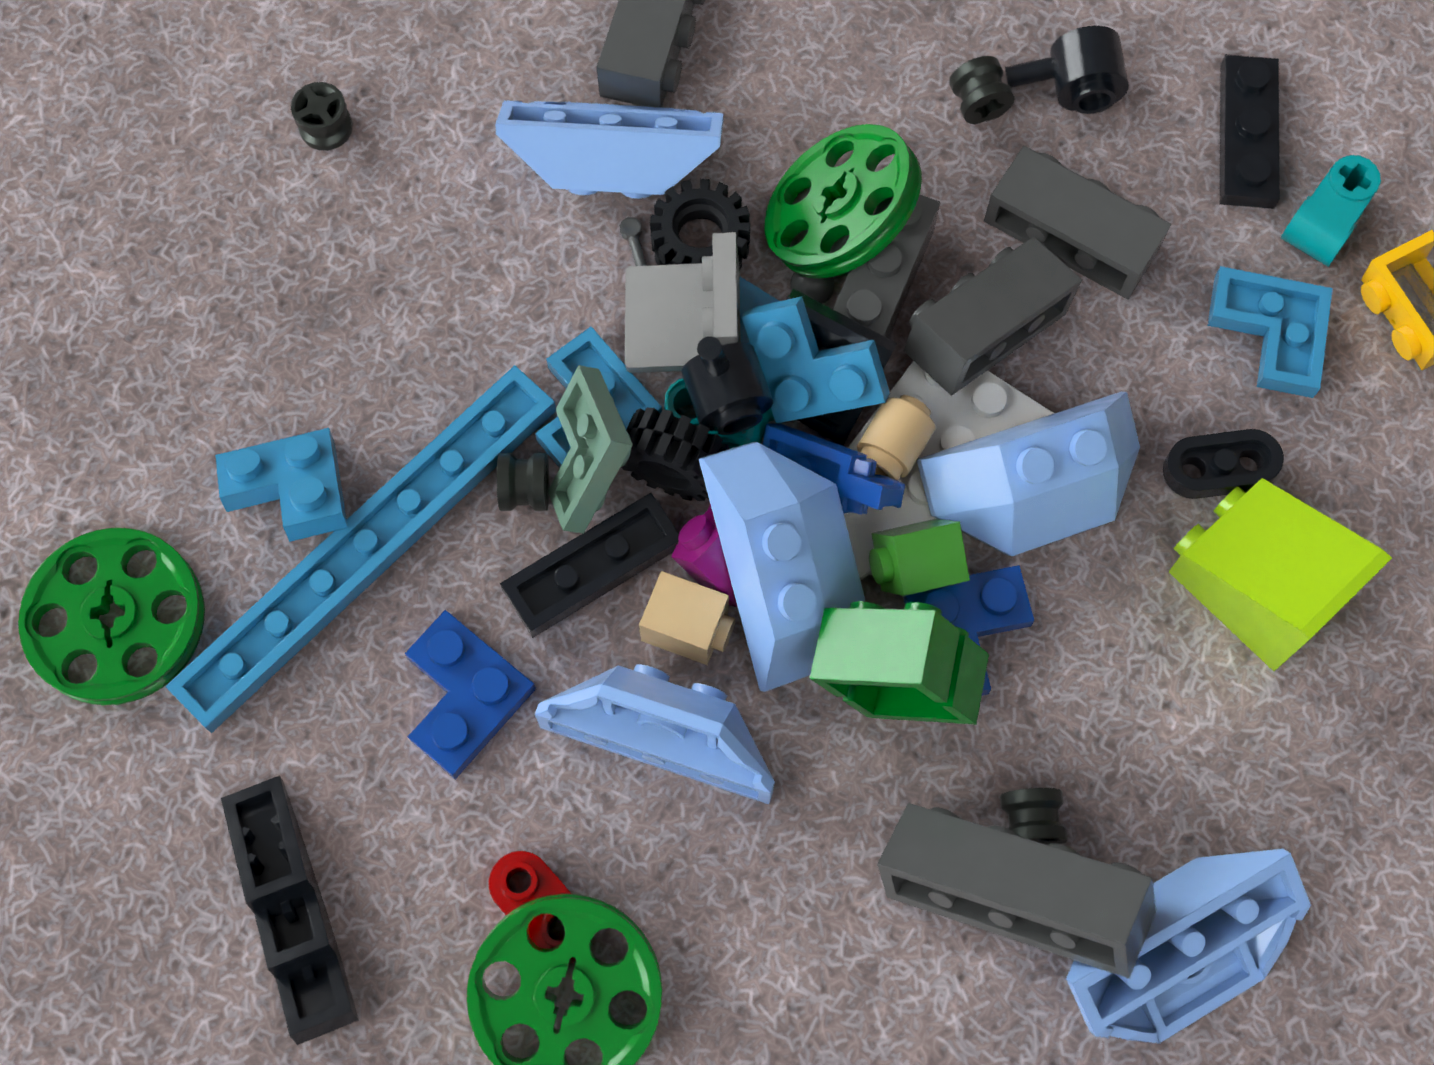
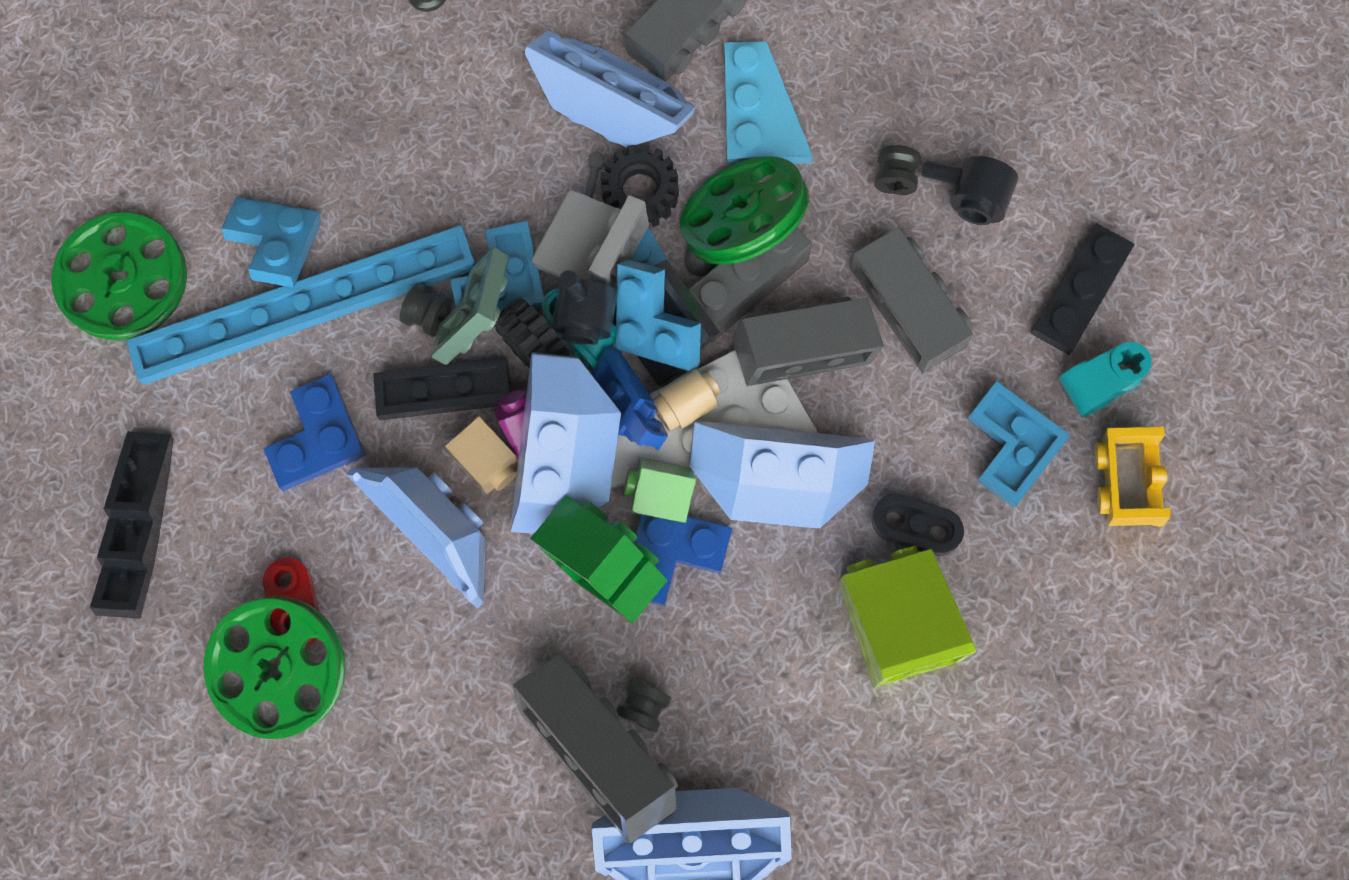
camera: 30 degrees right, 5 degrees up
none -> medium azure wing [724,41,813,165]

